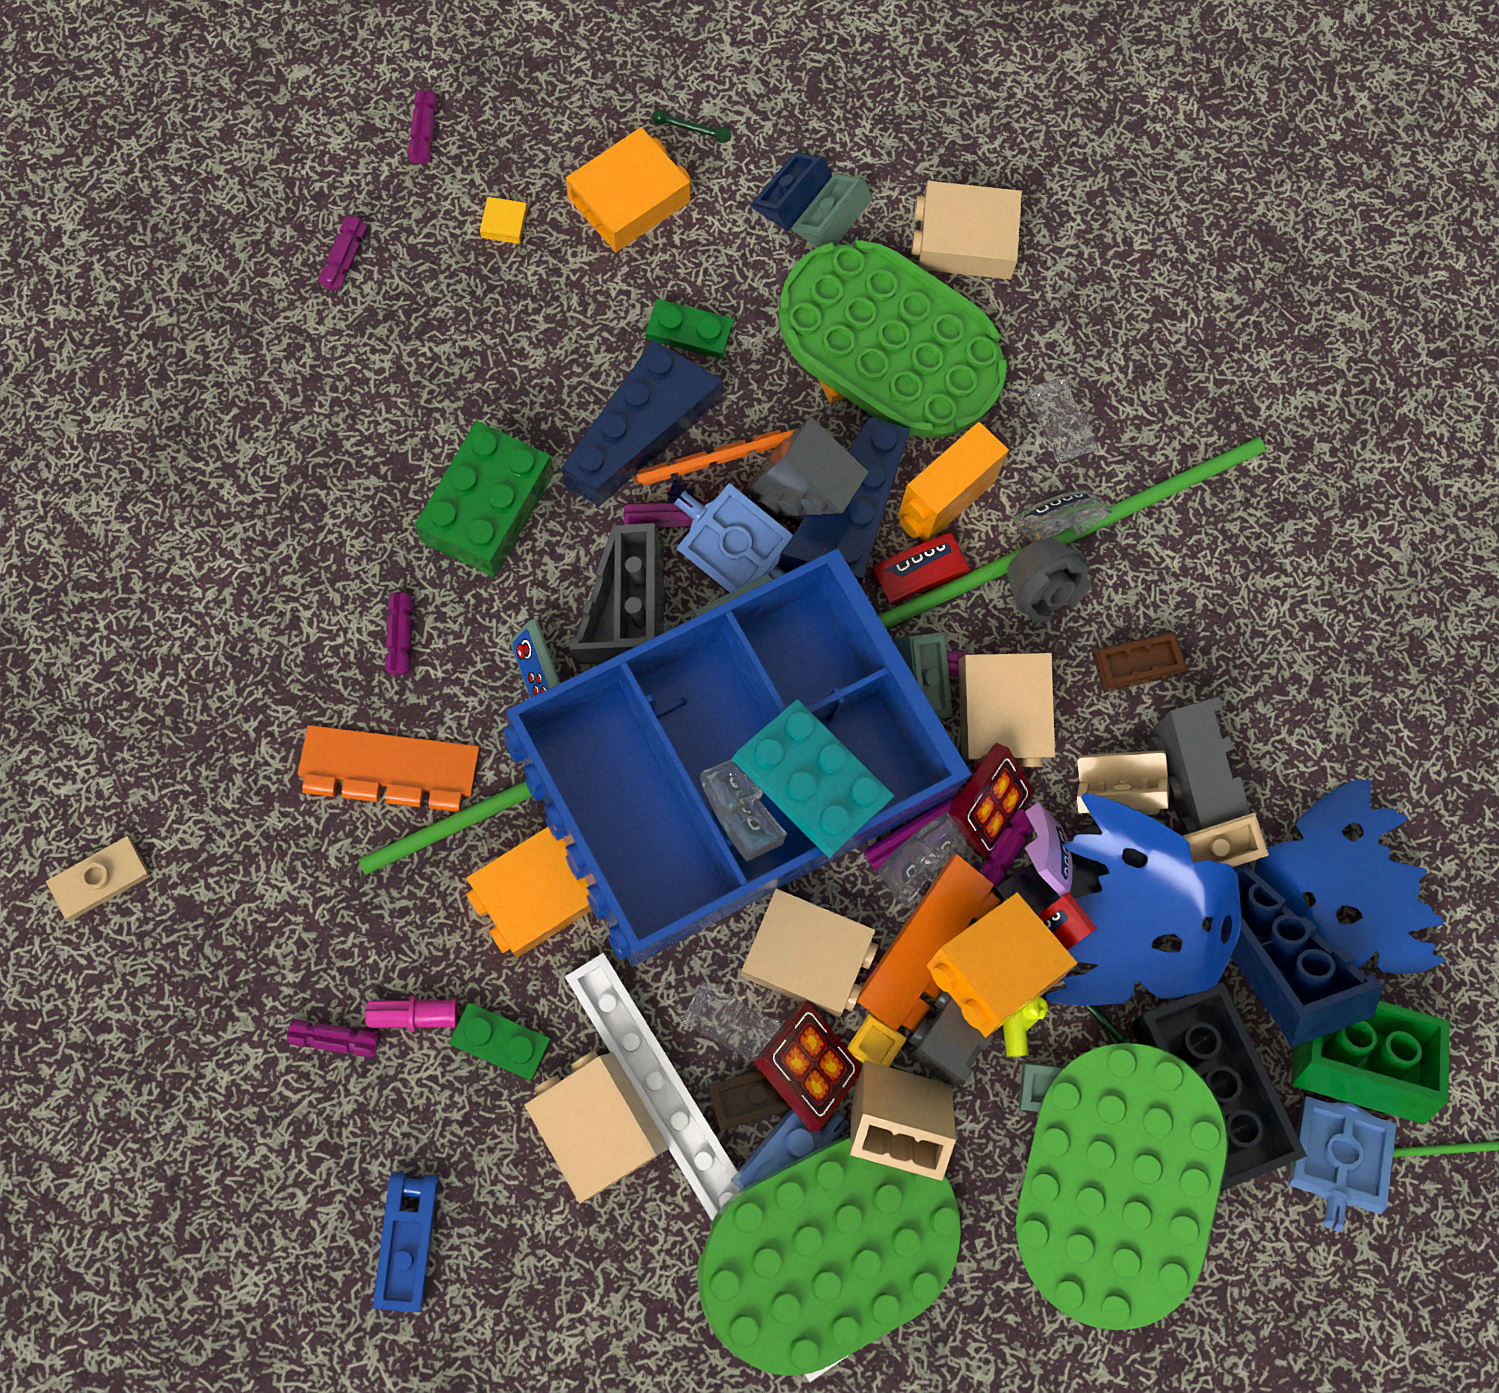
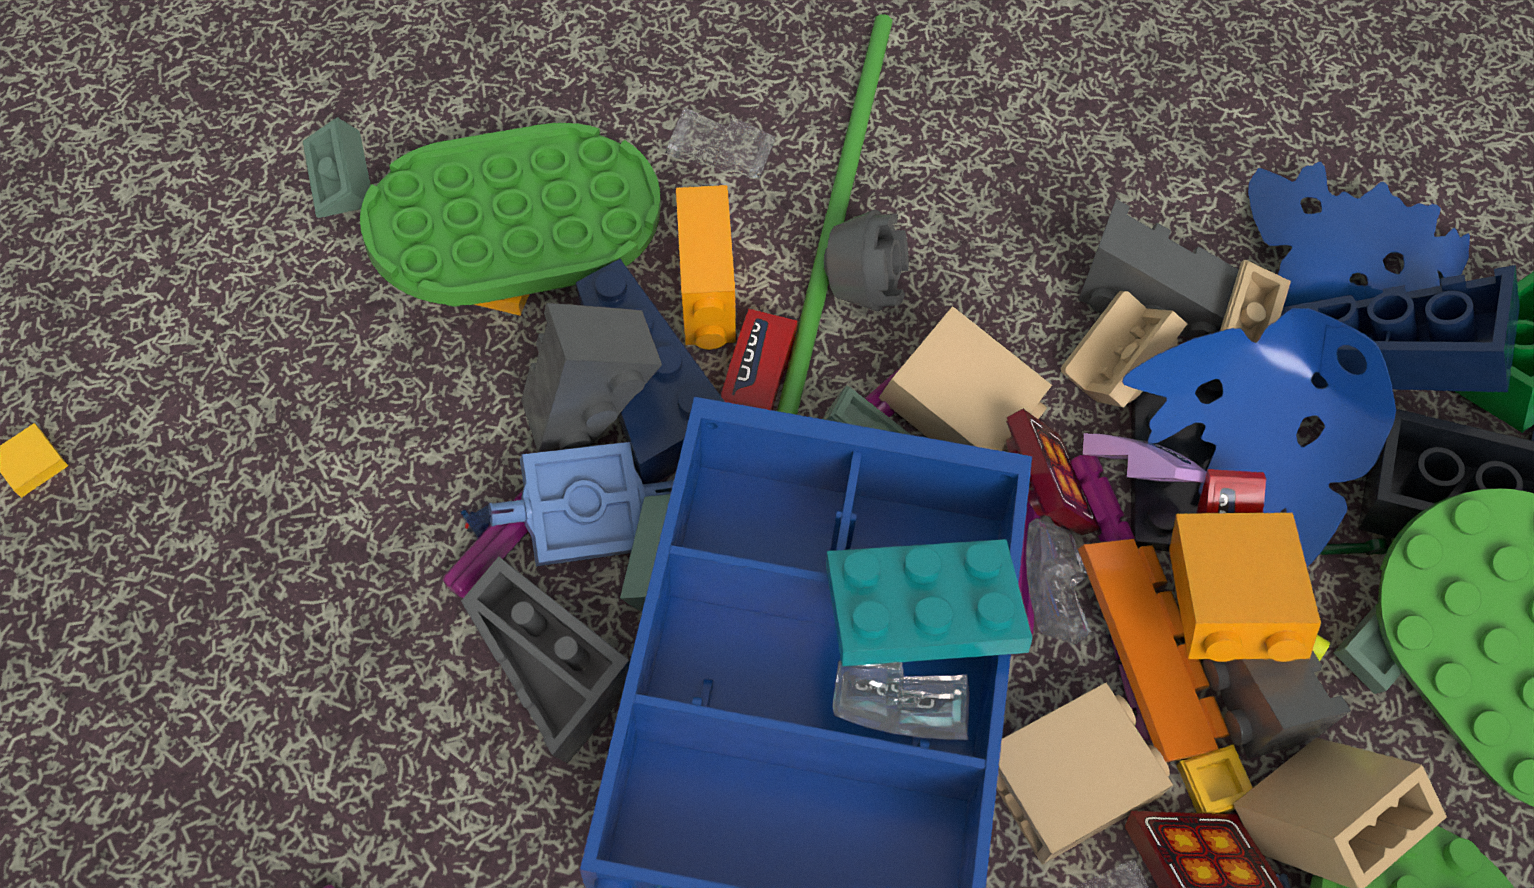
camera: 45 degrees left, 10 degrees down
green brick [415,420,554,578] -> none
slope [510,619,560,698] -> none
dark blue wedge [562,340,723,507] -> none
light orange brick [566,127,692,253] -> none
orange windscreen [632,429,796,486] -> none
green plate [645,298,734,359] -> none
dark green hinge [652,109,731,143] -> none
dark blue slope [750,151,832,231] -> none
tan brick [911,181,1022,280] -> none
clear slope [1013,490,1112,542] -> none
reddish brown plate [1092,631,1188,693] -> none

